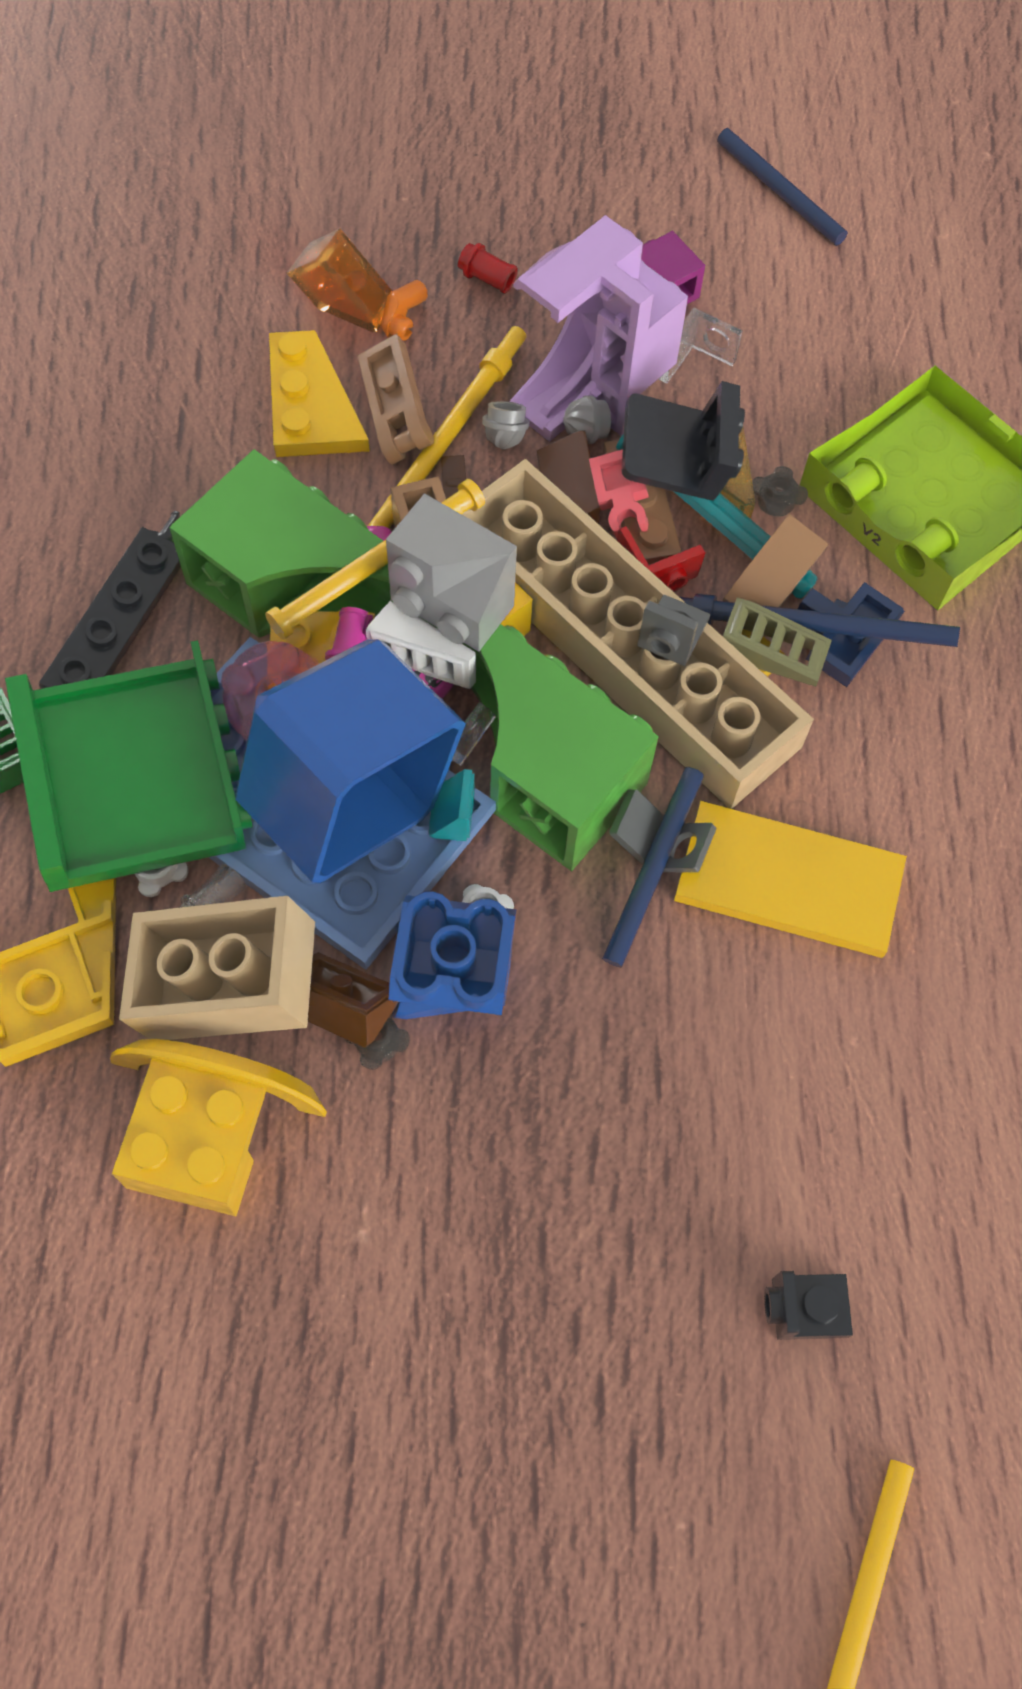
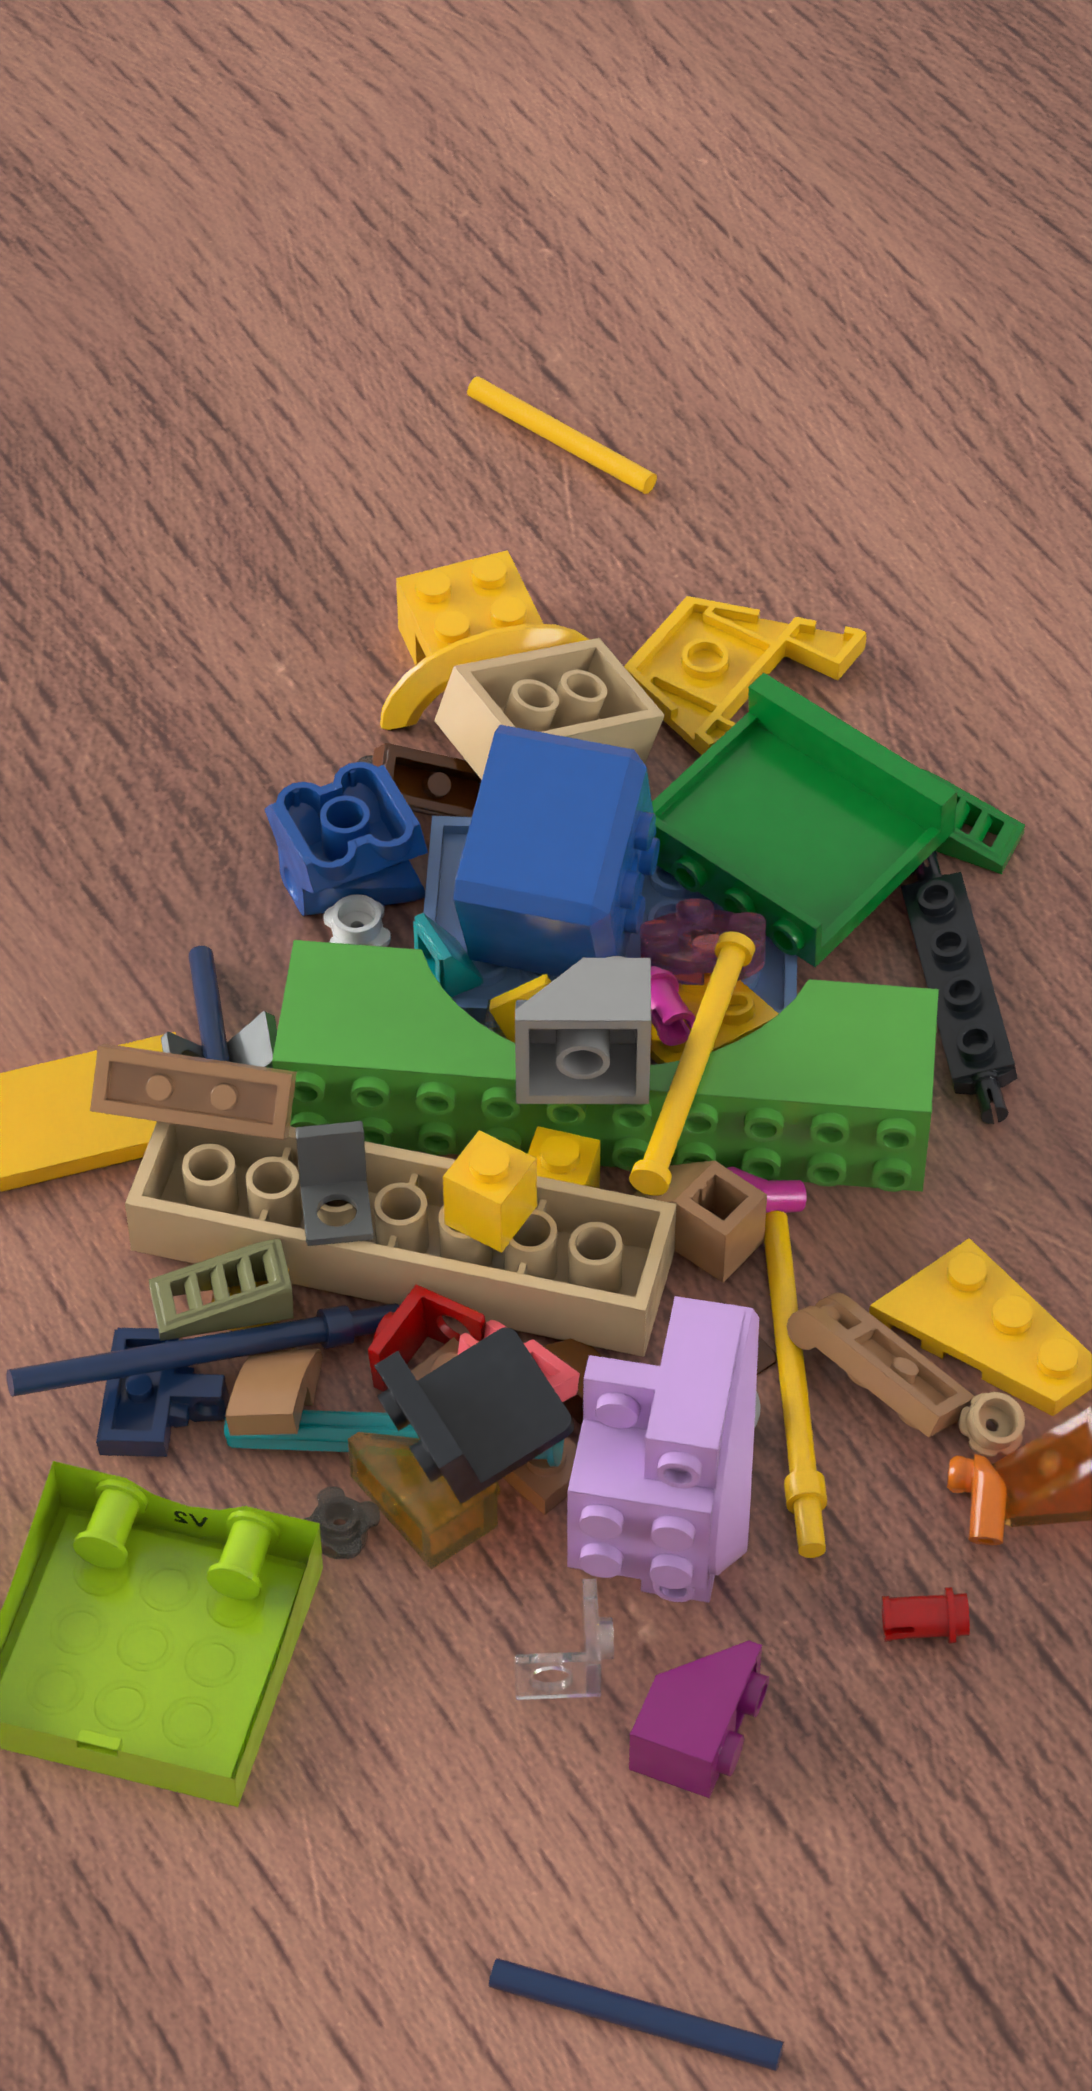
camera: 150 degrees right, 15 degrees down
none -> medium nougat plate [90,1044,297,1140]
none -> yellow brick [443,1130,537,1253]
none -> tan plate [959,1392,1025,1458]

